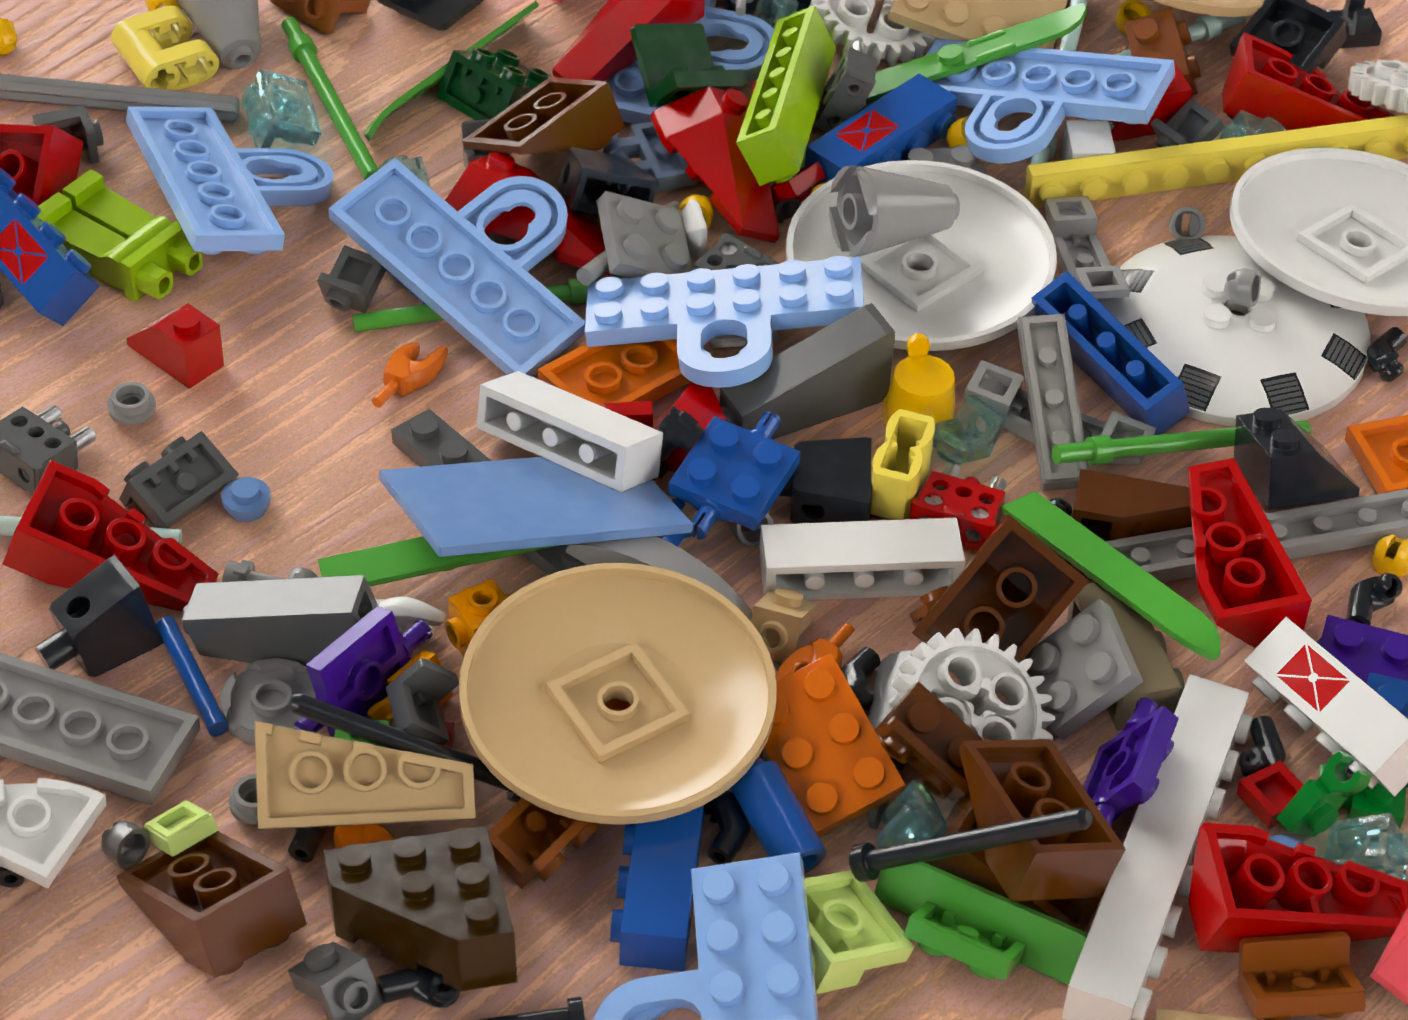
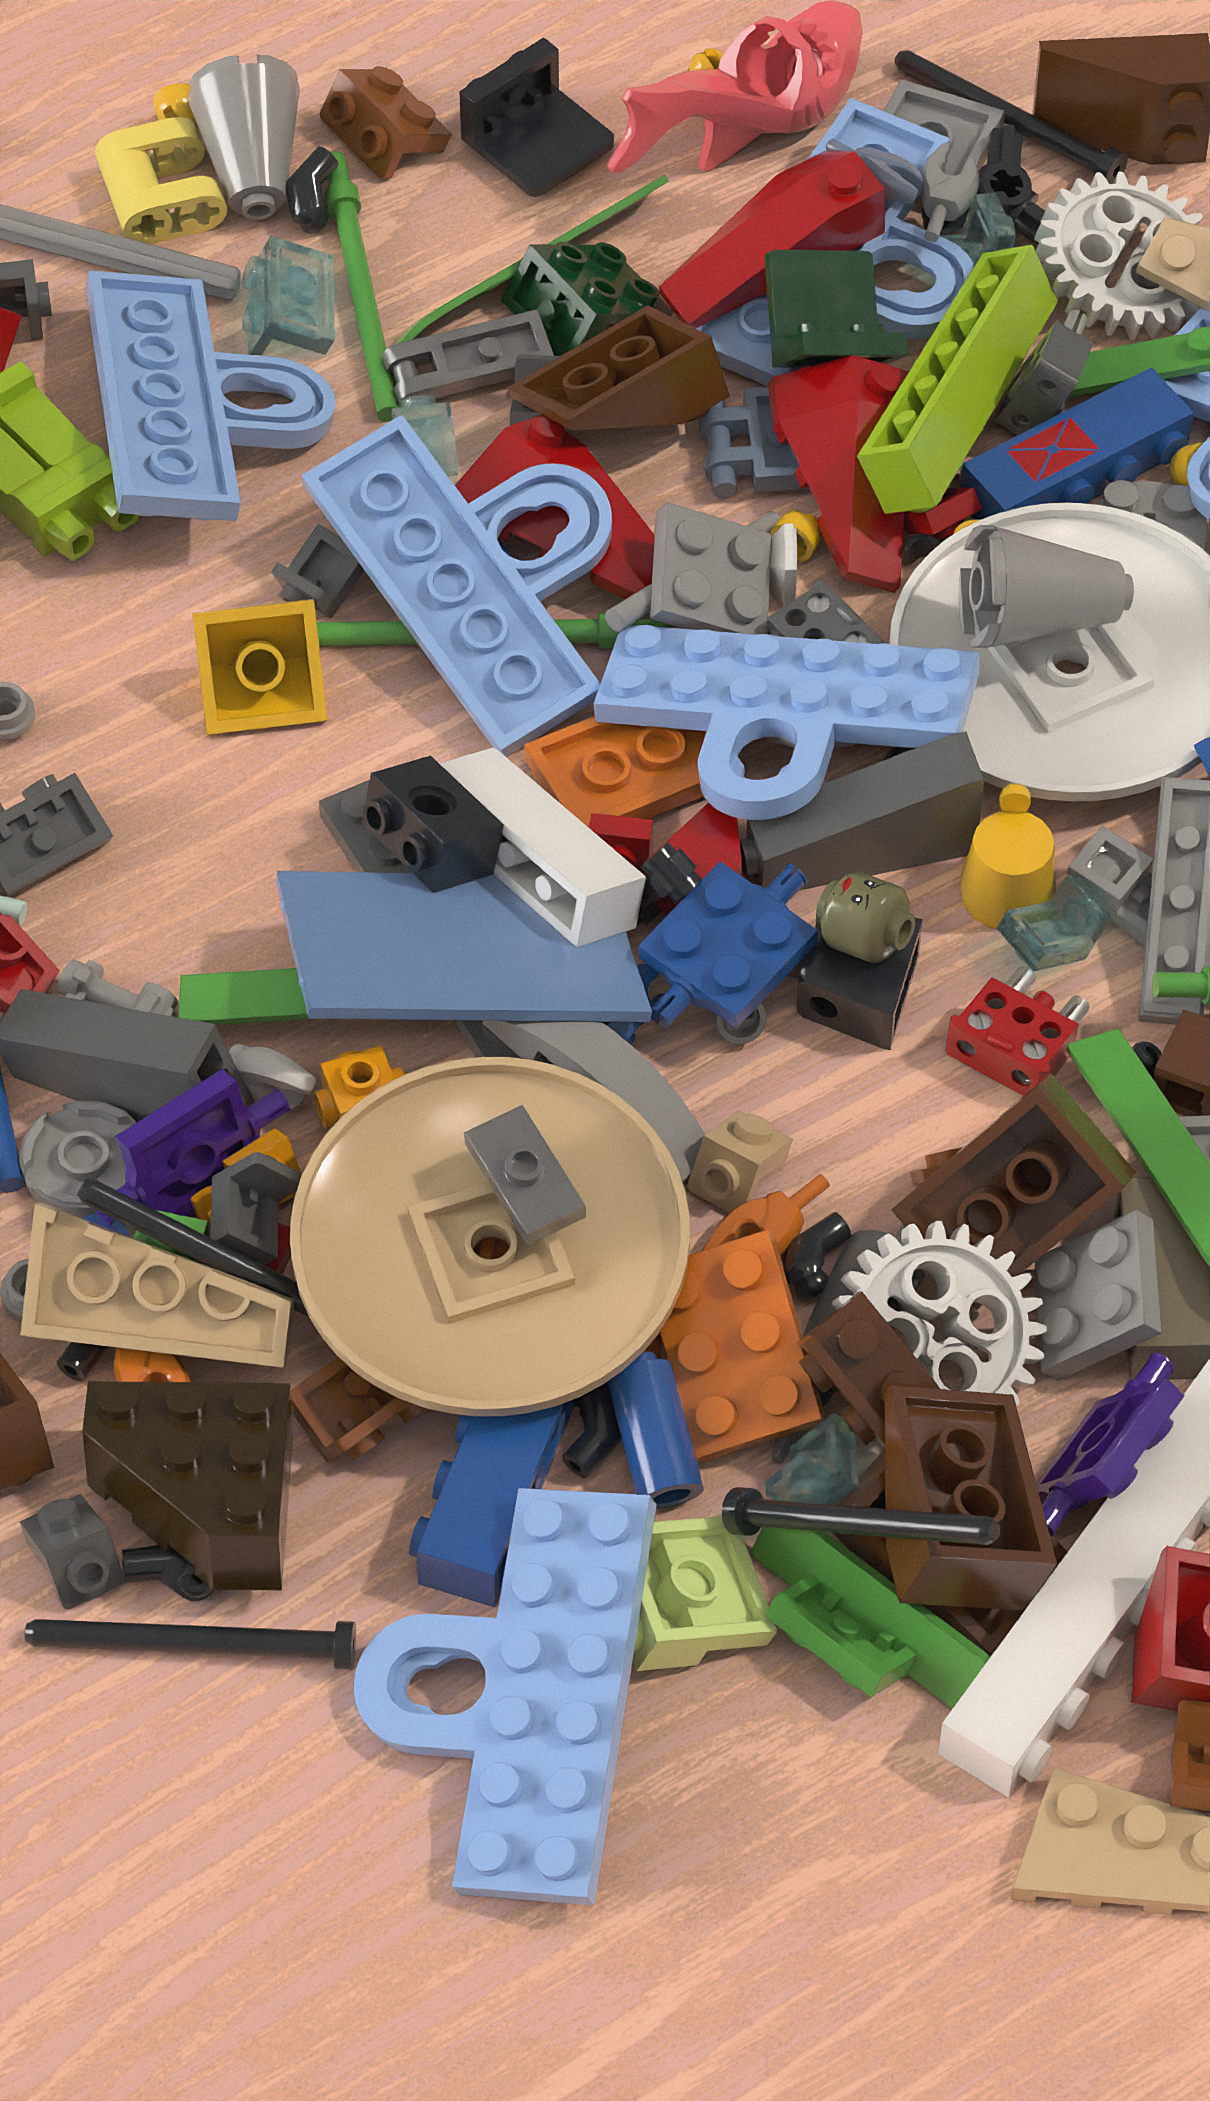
camera: 15 degrees right, 10 degrees up
red slope [126,303,224,389] -> none
medium blue plate [221,477,271,522] -> none
orange hand [372,342,448,408] -> none
black torso [558,147,659,215] -> none
white brick [759,518,965,600] -> none
light yellow brick [870,409,935,520] -> none
none -> yellow slope [192,599,328,735]
none -> black arm [286,146,339,233]
none -> black brick [361,755,504,893]
none -> flat silver plate [382,309,554,410]
none -> flat silver plate [464,1105,586,1246]
none -> olive head [816,871,915,963]

